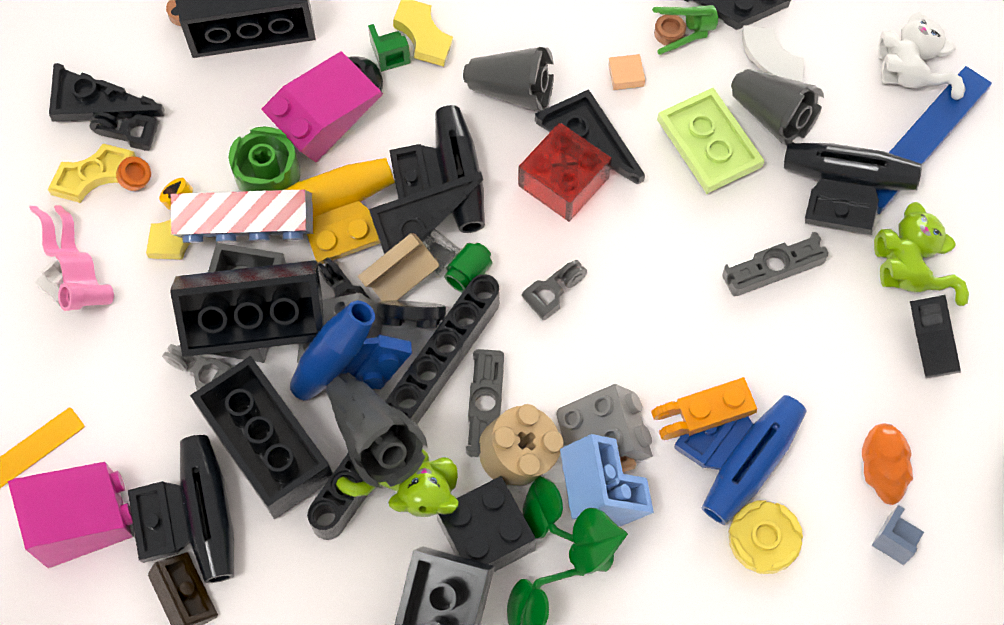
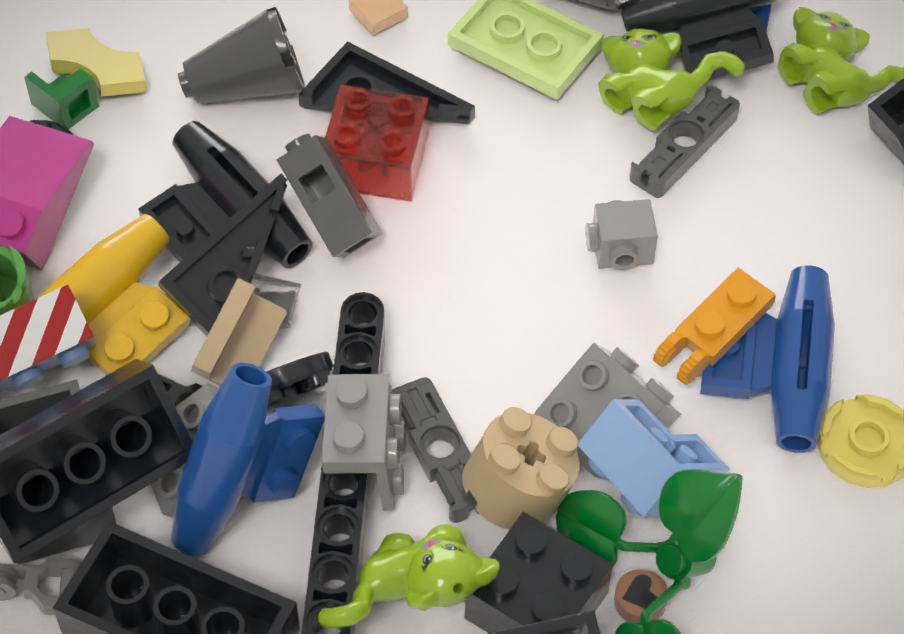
camera: 30 degrees left, 10 degrees down
dark grey cone [326,372,428,488] -> none
green brick [444,243,493,293] -> none
dark grey piece [521,260,588,321] -> none
none -> dark grey brick [276,133,383,258]
none -> light grey bracket [321,374,406,511]
none -> light grey brick [585,199,658,269]
none -> lime animal [598,29,745,131]
none -> nougat tile [614,569,667,623]

